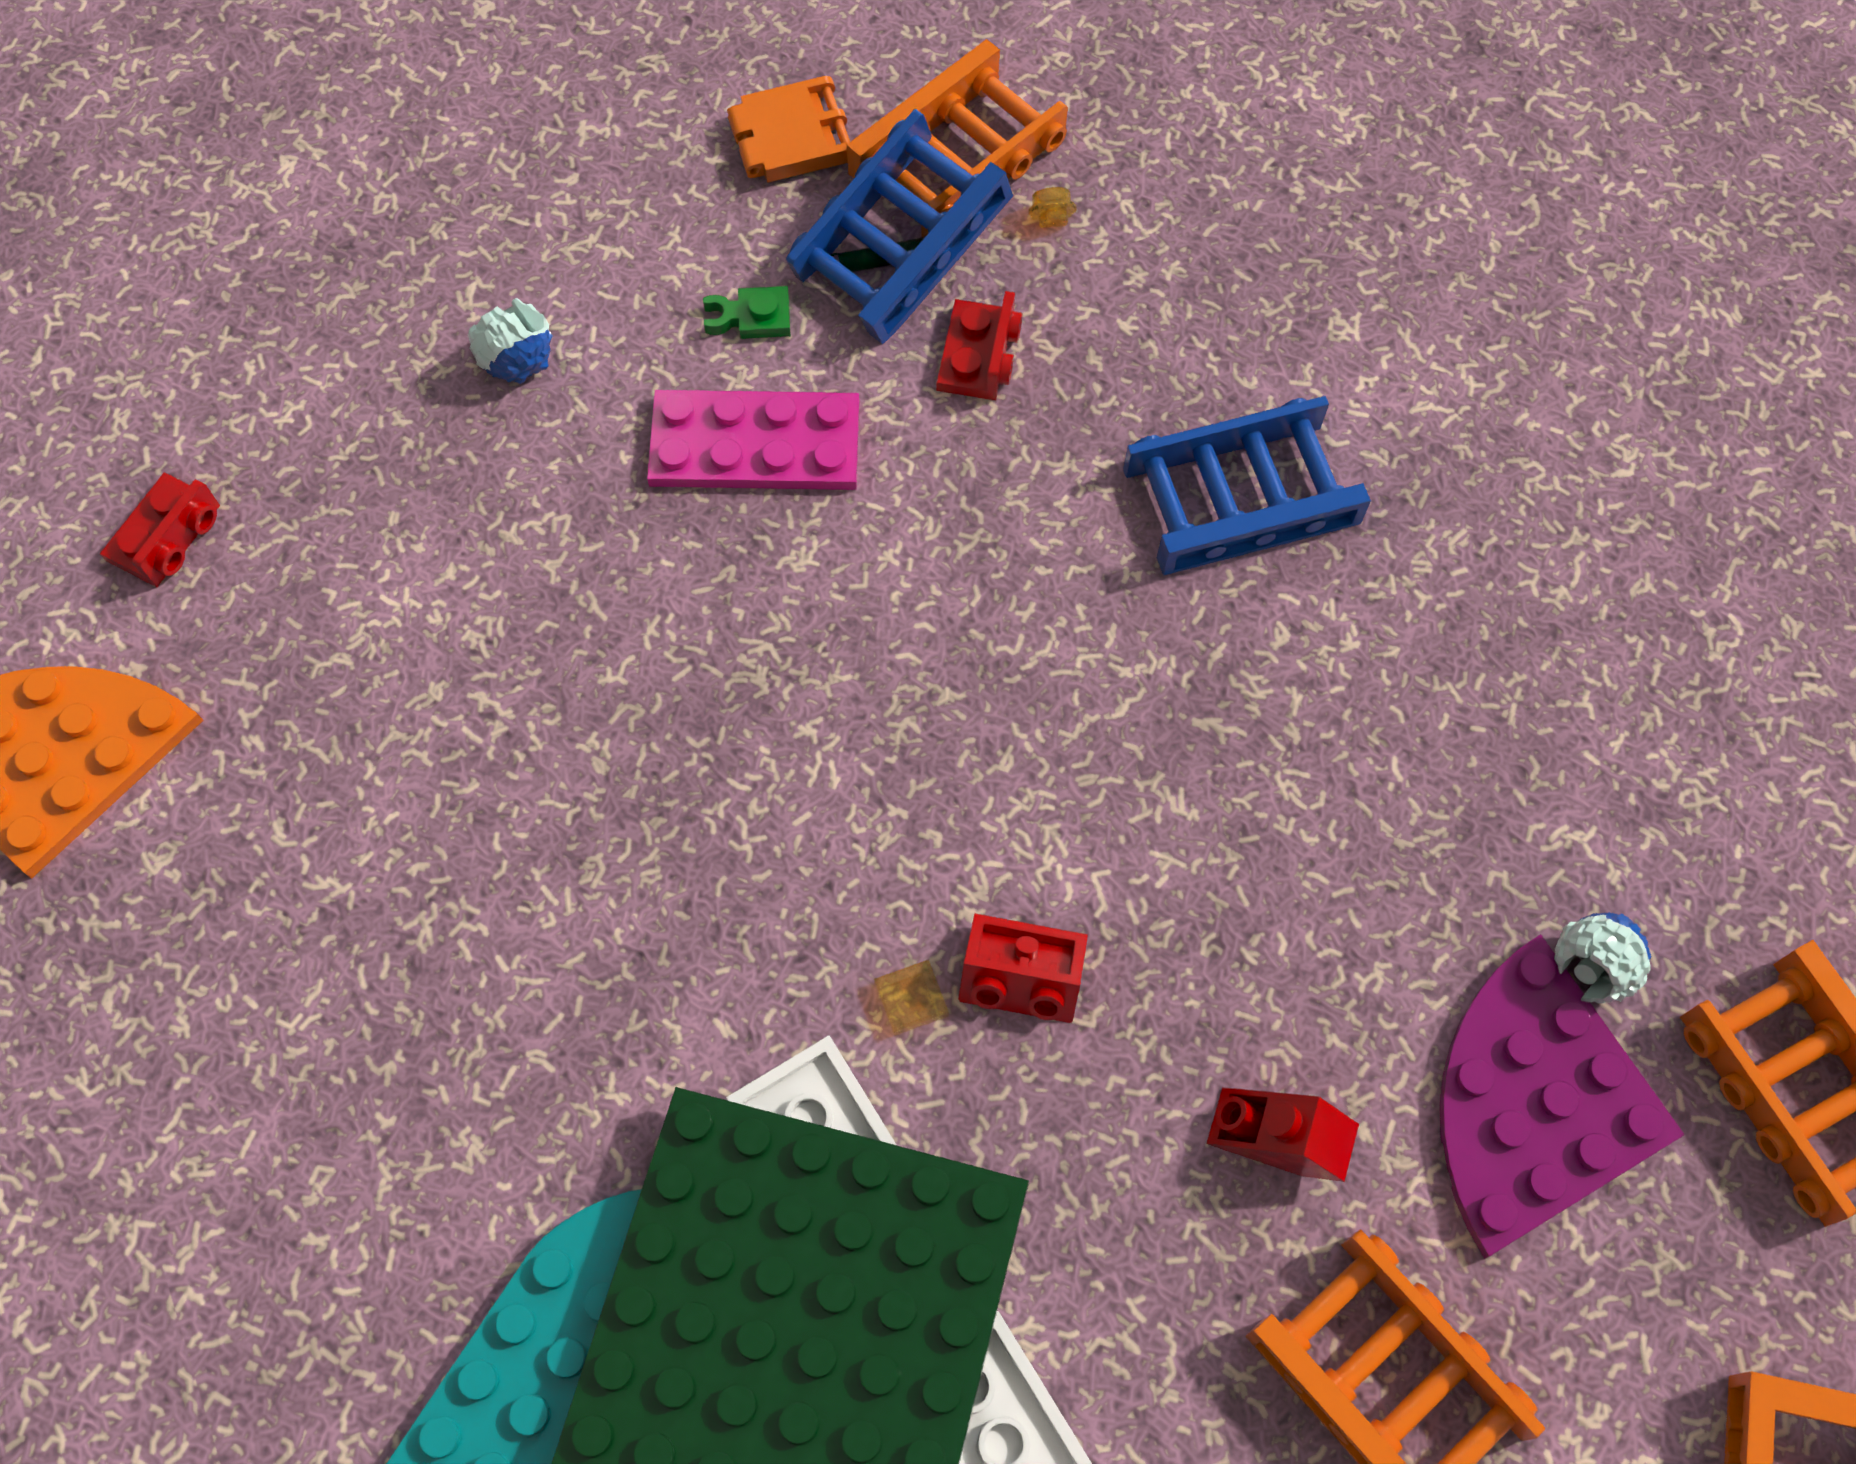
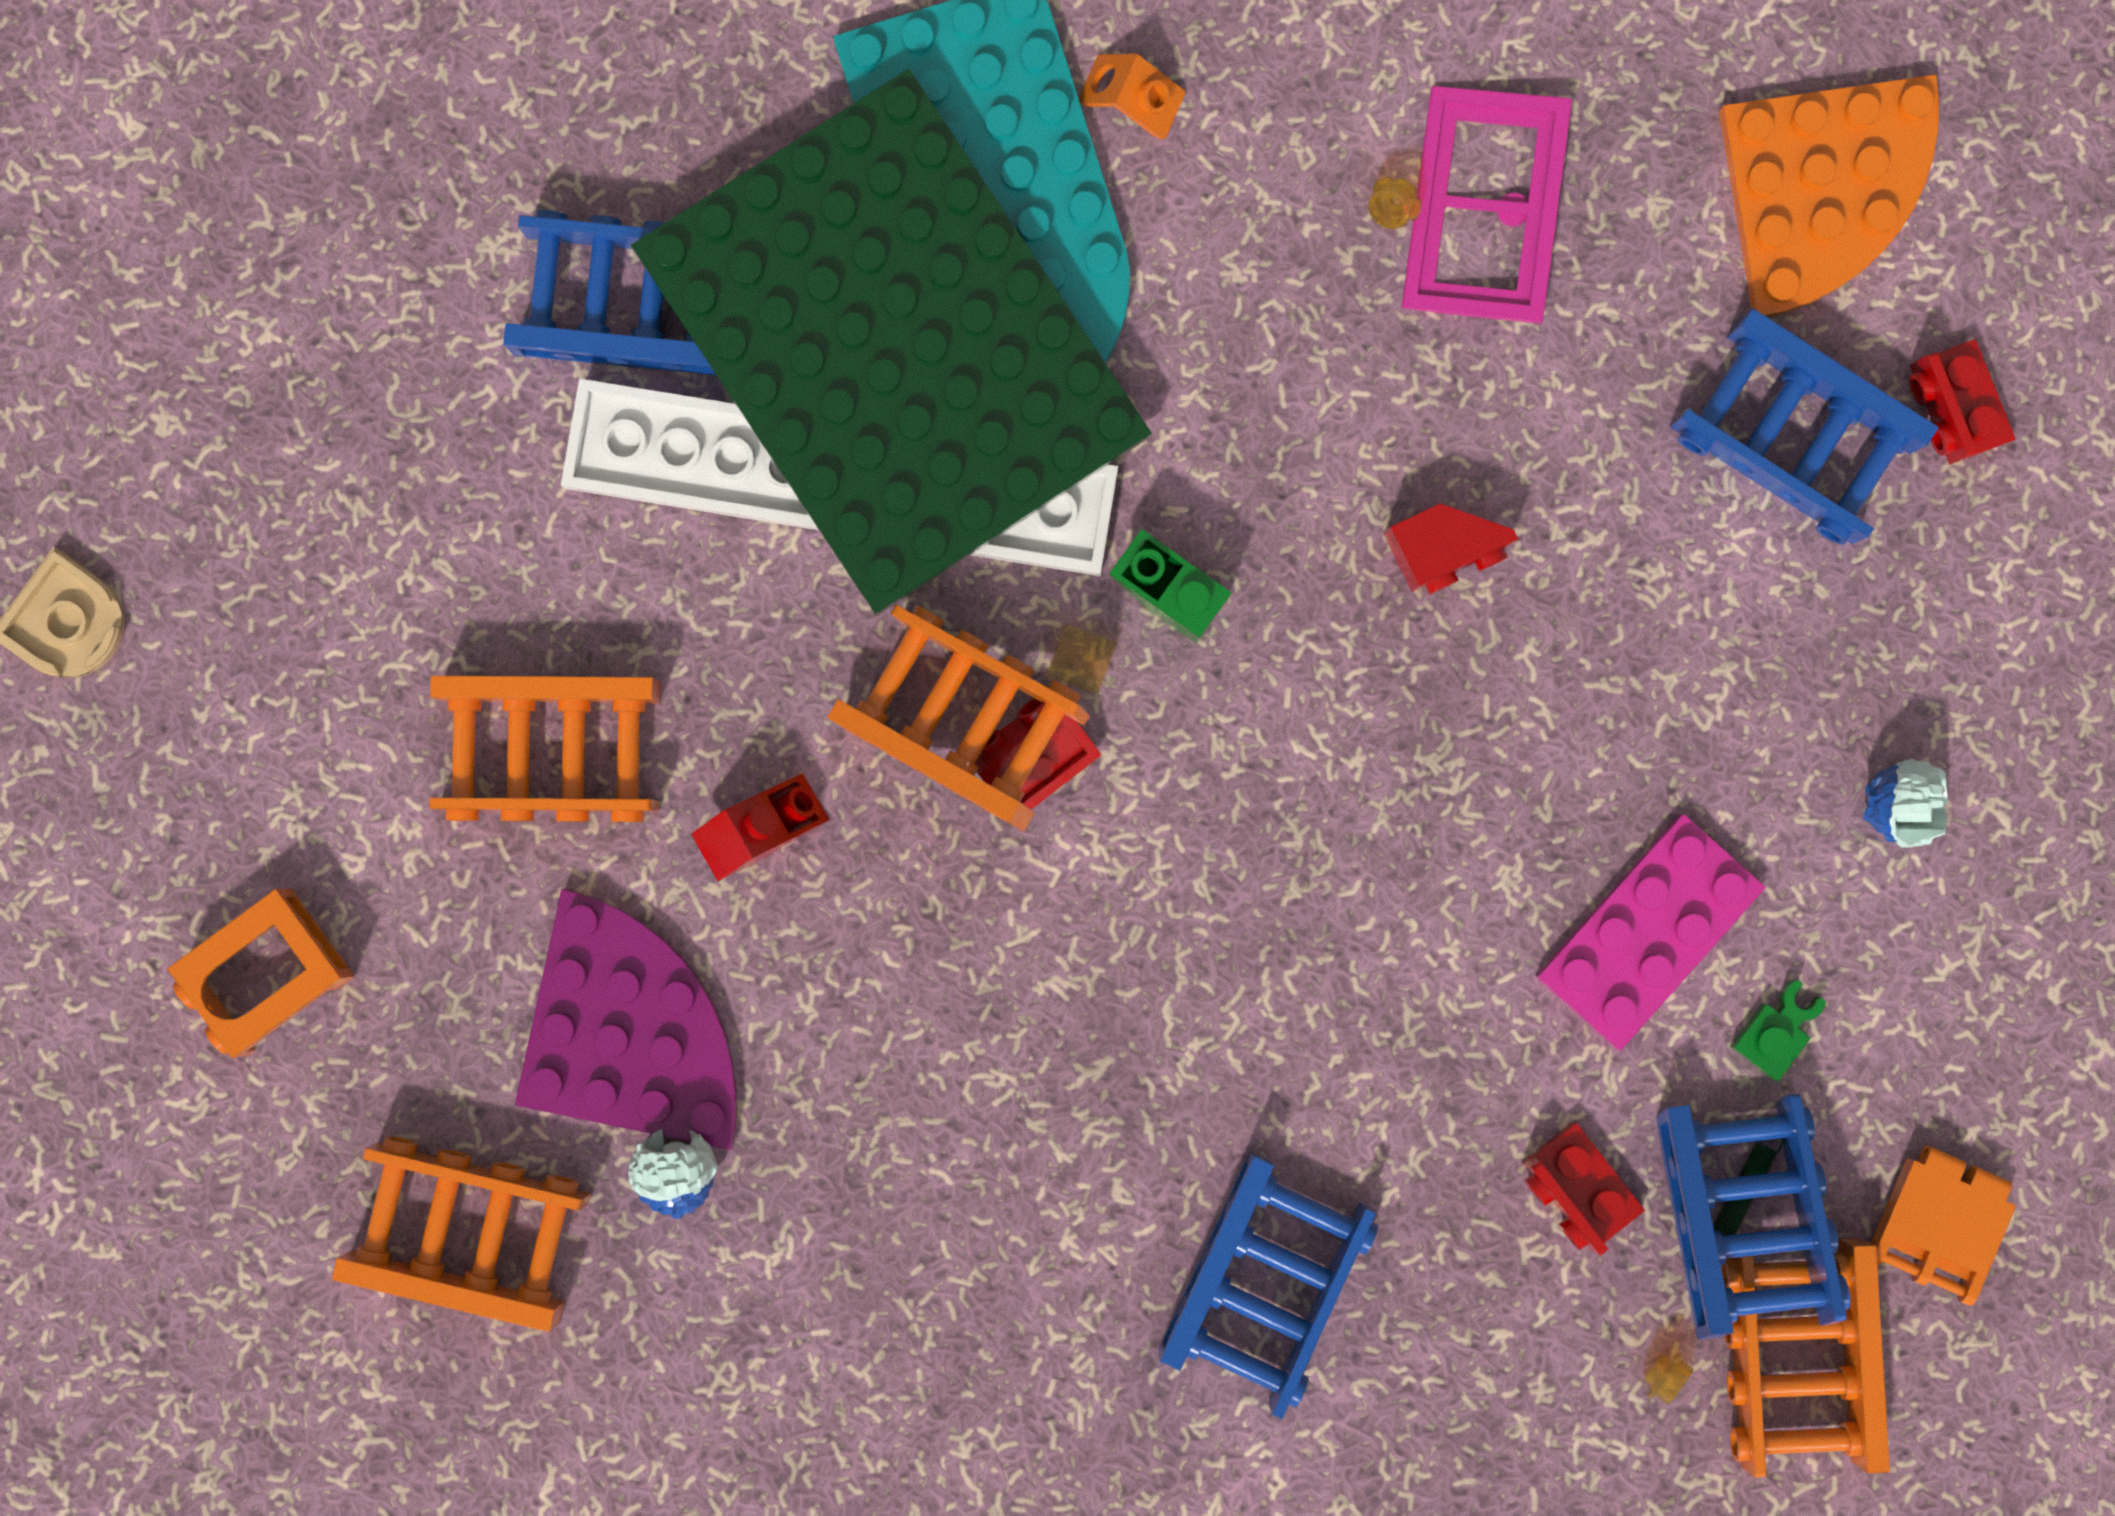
camera: 130 degrees right, 20 degrees up
none -> orange fence [827,605,1090,832]
none -> orange bracket [1078,54,1186,139]
none -> green slope [1109,529,1232,643]
none -> clear yellow plate [1369,176,1421,229]
none -> red slope [1384,503,1519,595]
none -> dark pink door [1401,86,1572,324]
none -> blue fence [1669,308,1939,545]

